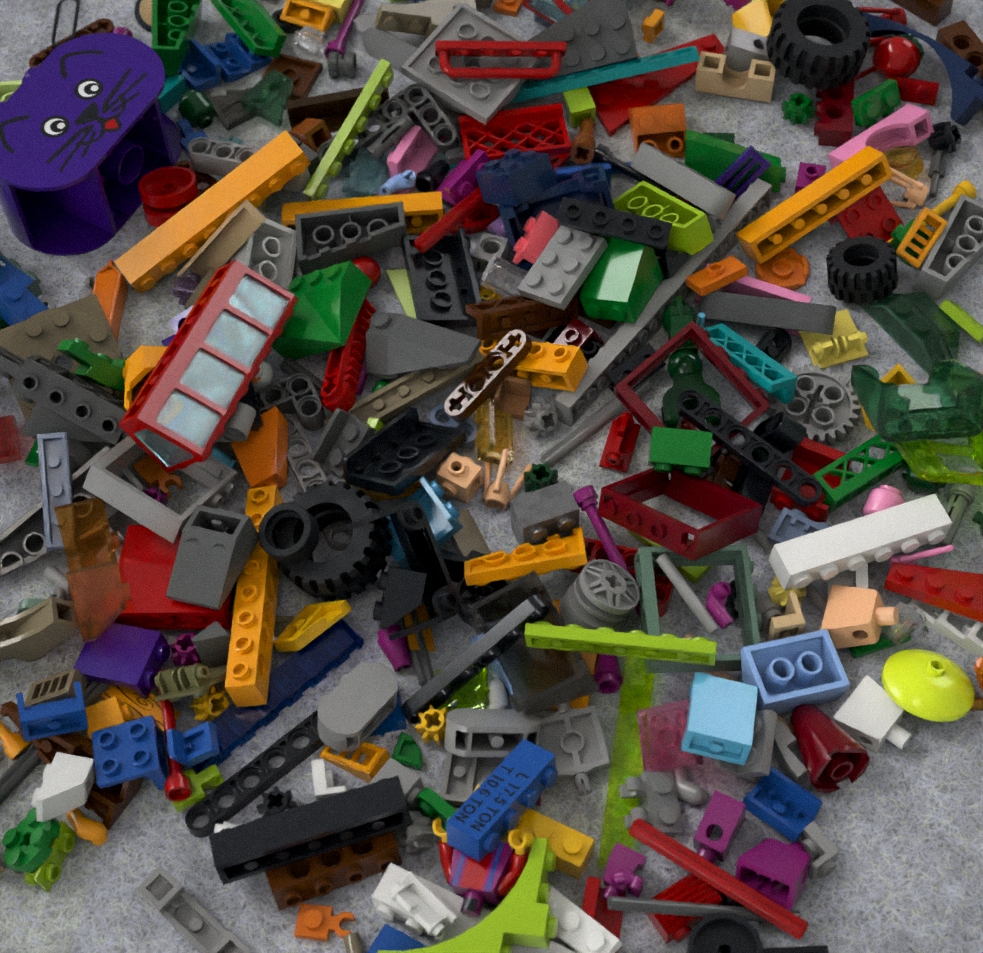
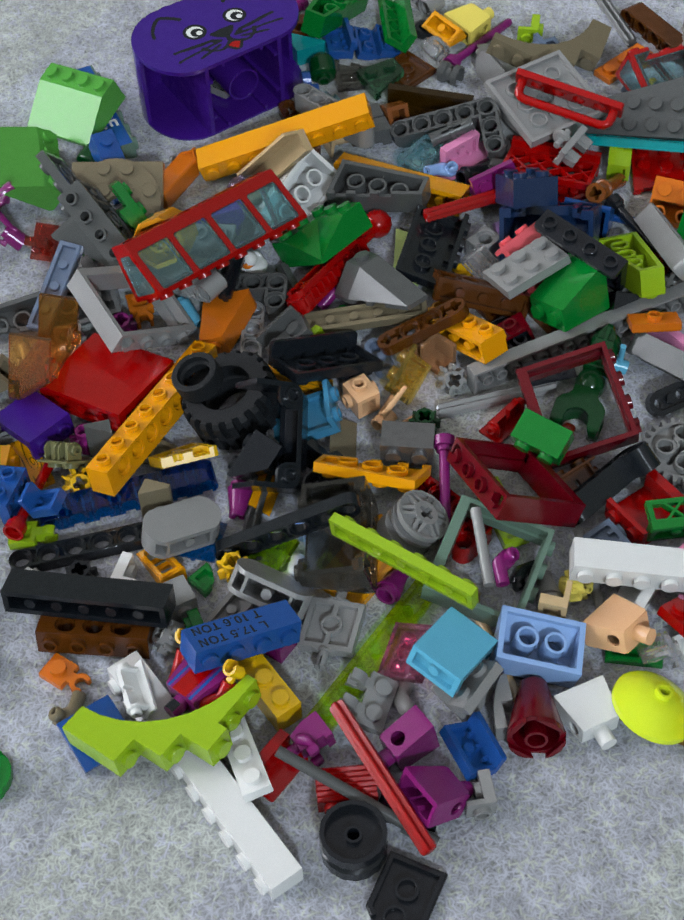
camera: 25 degrees right, 5 degrees down
red wheel [138,166,200,228] -> none
dark grey slope [166,505,259,610] -> none
lime plate [303,58,394,201] -> none
red plate [449,203,498,236] -> none
black beam [676,389,822,507] -> none
teal fence [704,323,798,404] -> none
none -> dark tan slope [138,479,173,518]
none -> light grey hips [553,125,593,168]

